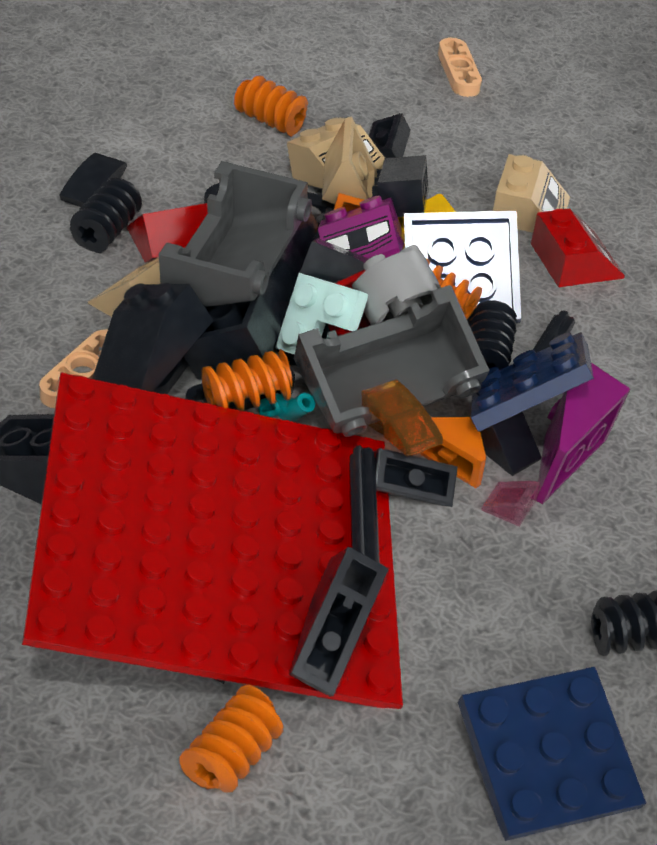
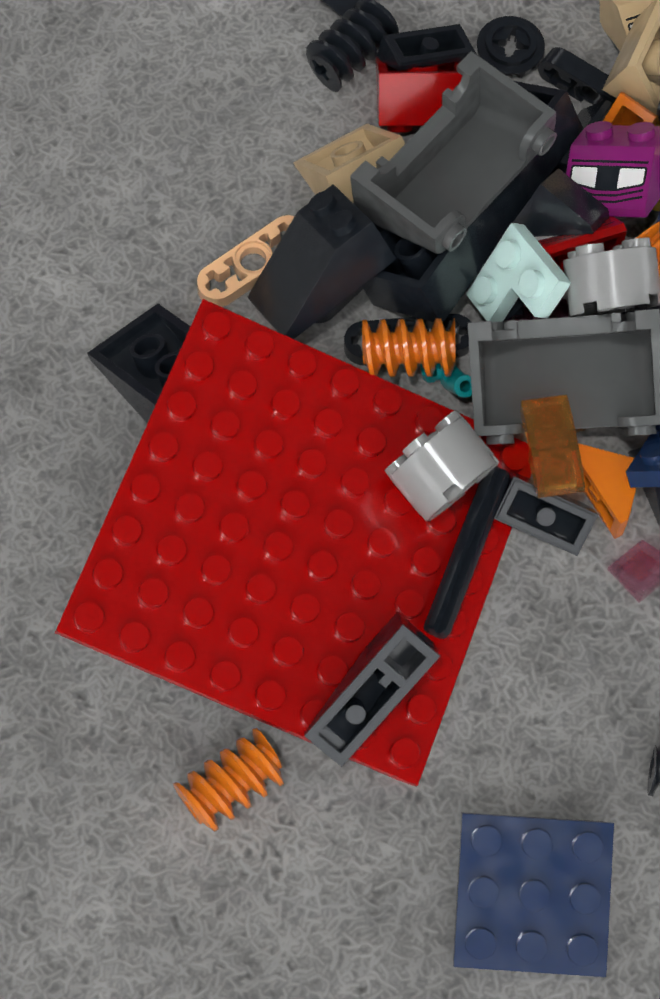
camera: 25 degrees right, 25 degrees up
none -> black slope [377,24,477,71]
none -> light grey brick [385,410,500,522]

